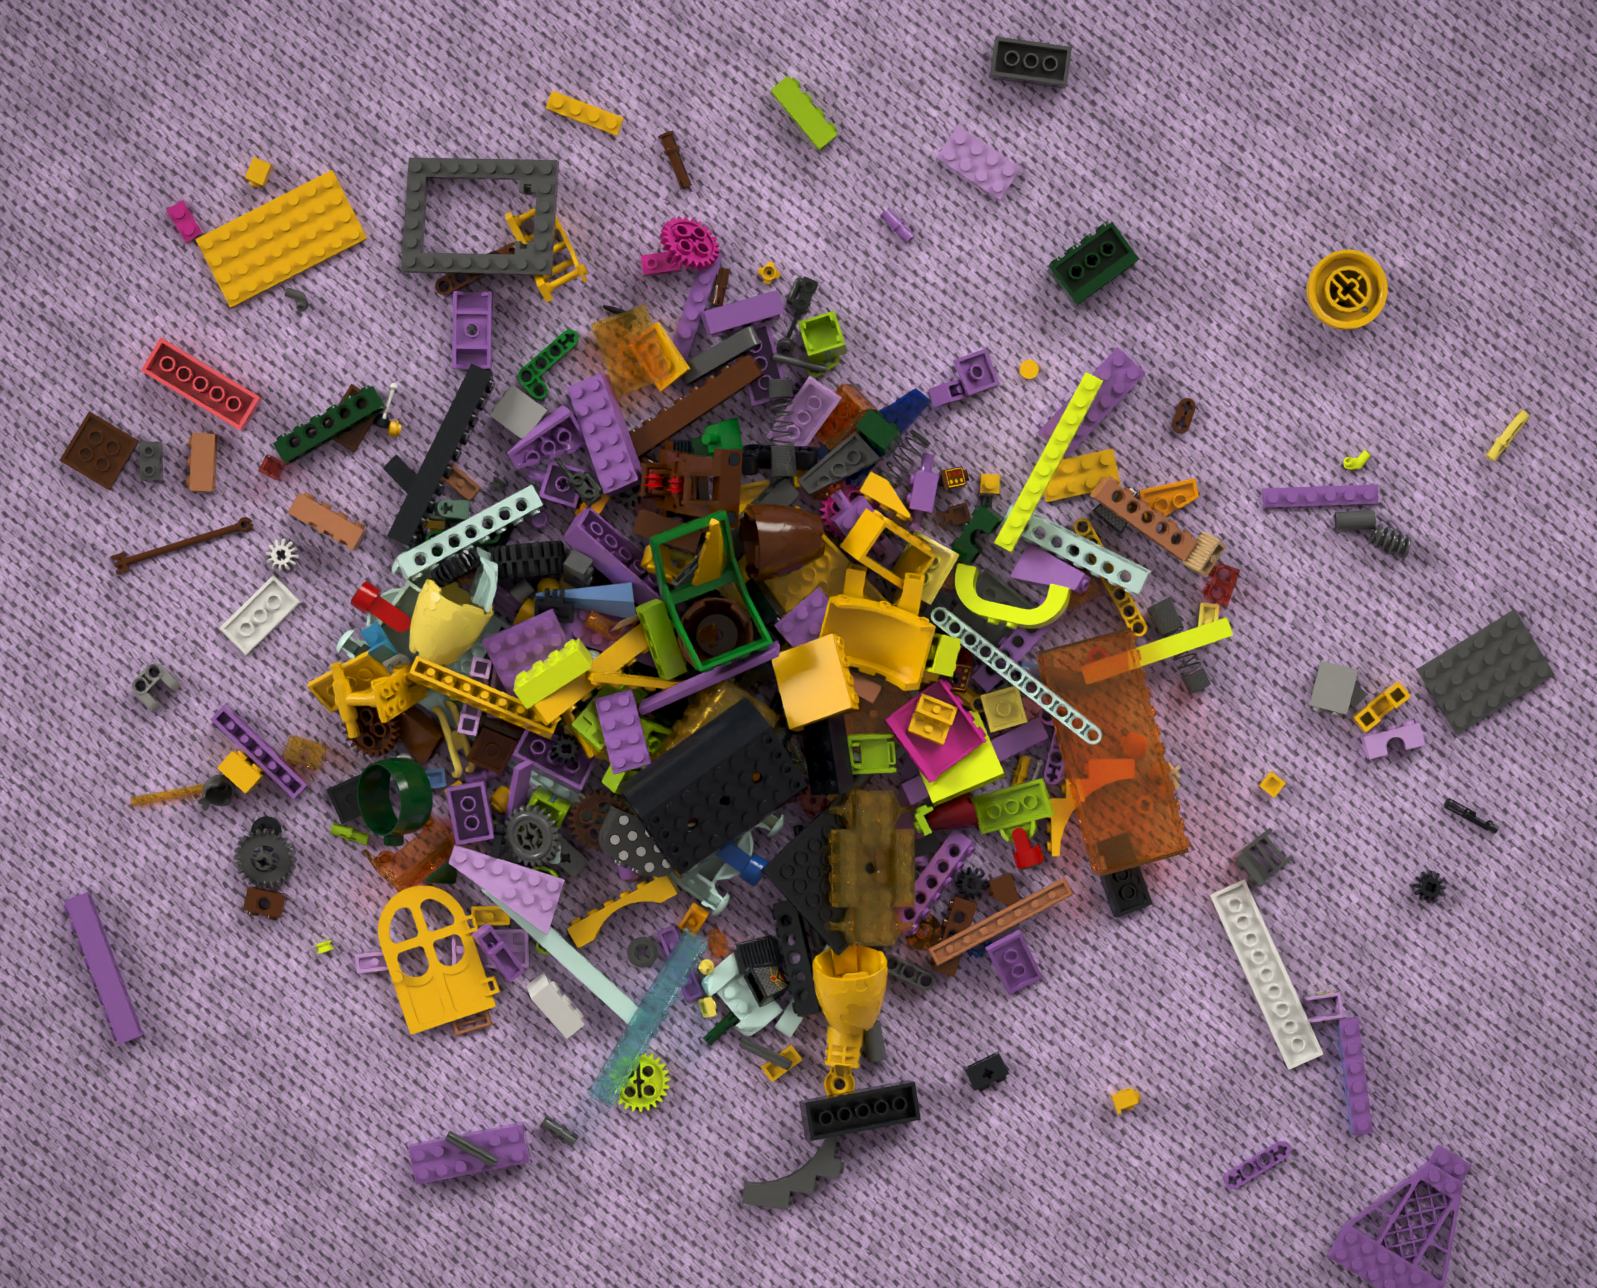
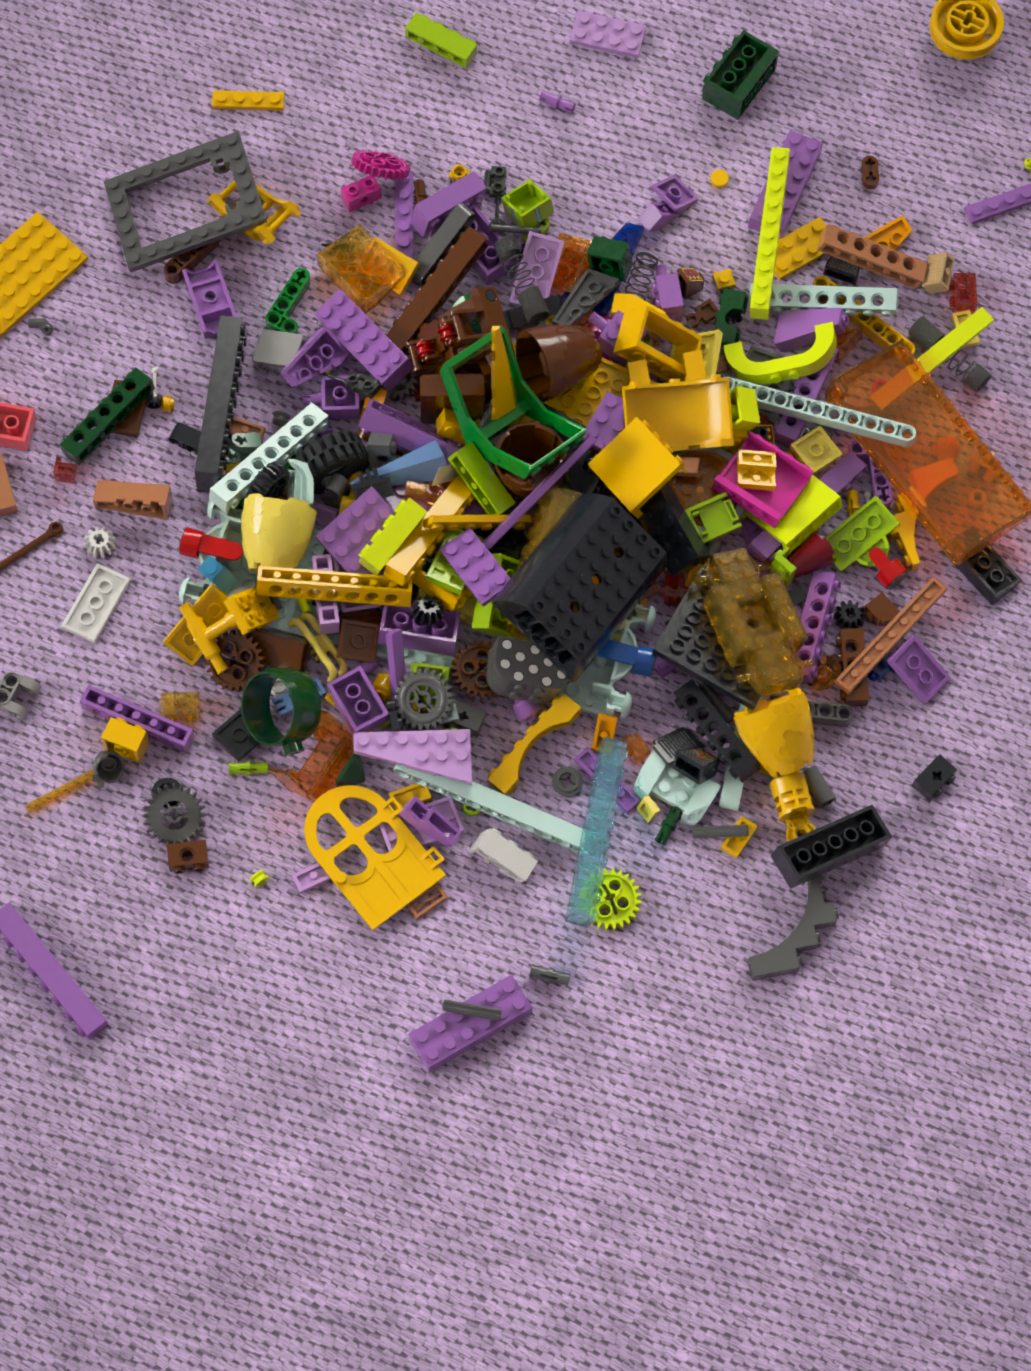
camera: 20 degrees left, 20 degrees down
reddish brown pin [658,130,692,190] -> none
light yellow axle [698,959,715,975] -> none

